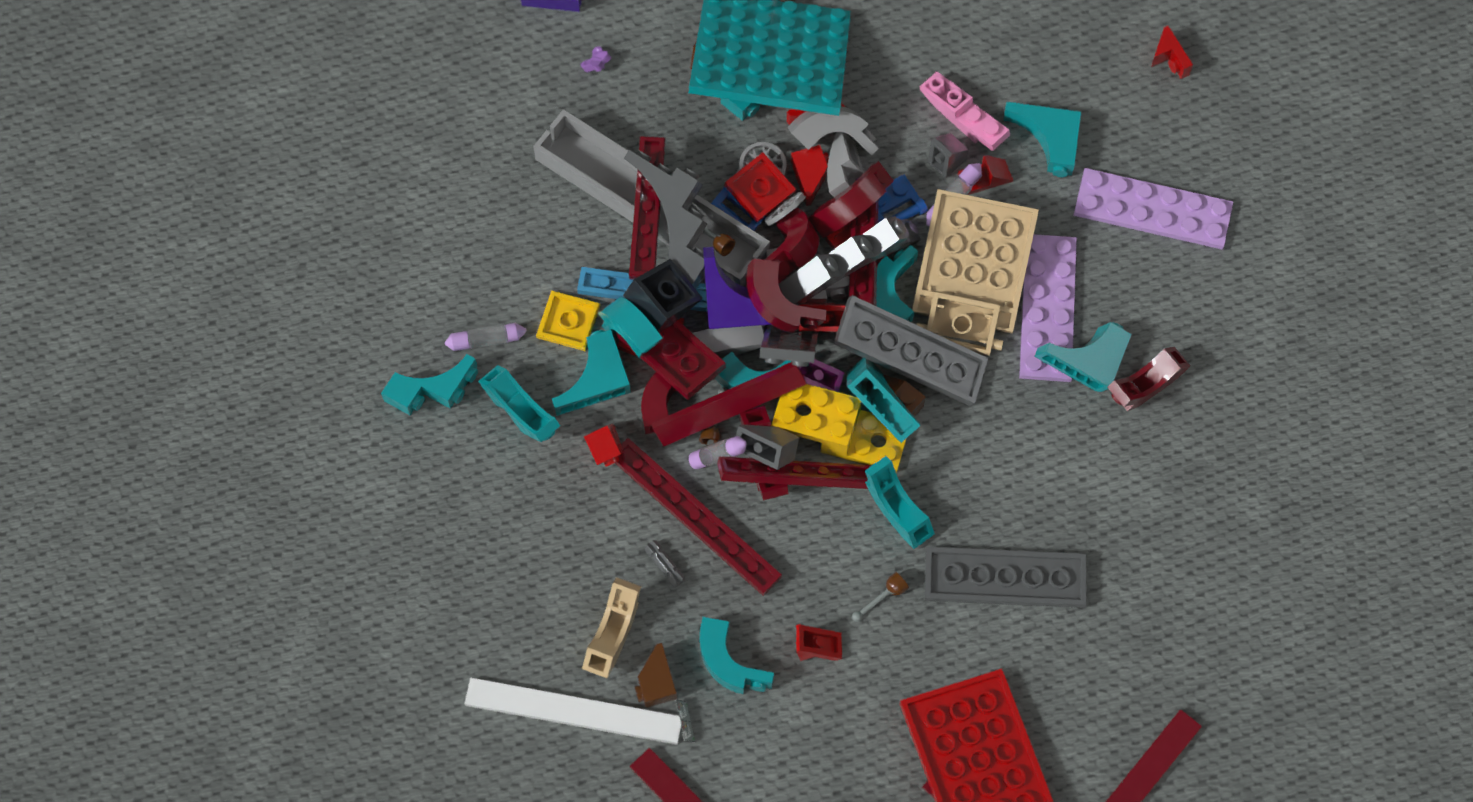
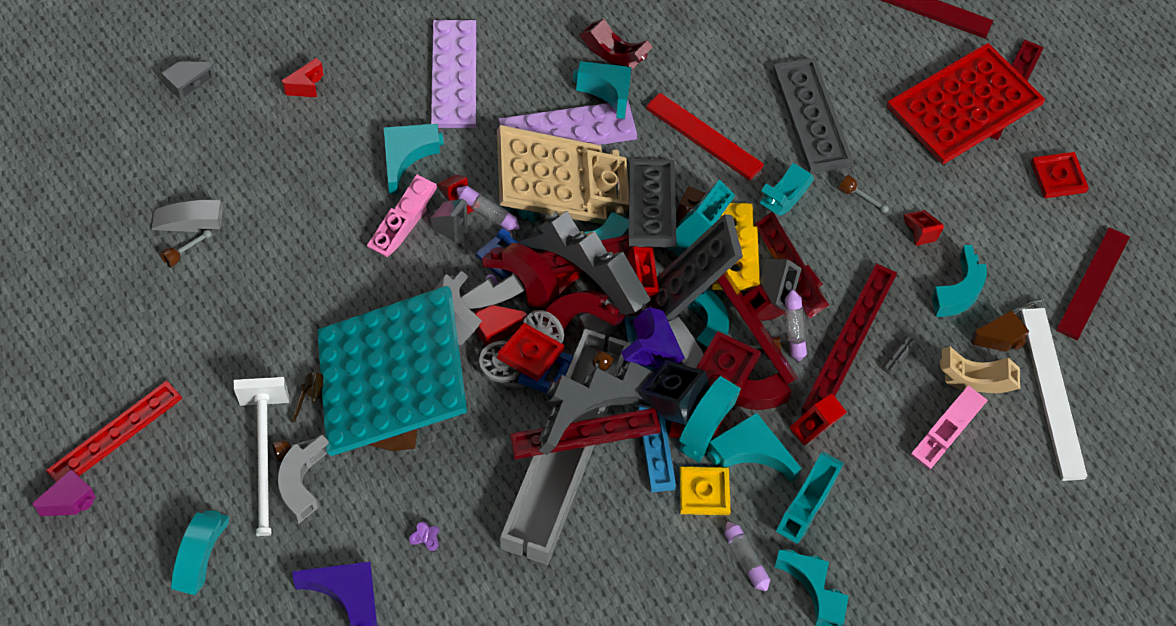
camera: 110 degrees left, 10 degrees down
dark red arch [747,258,826,333] -> none
none -> red tile [646,93,764,181]
none -> bright pink slope [910,385,988,471]

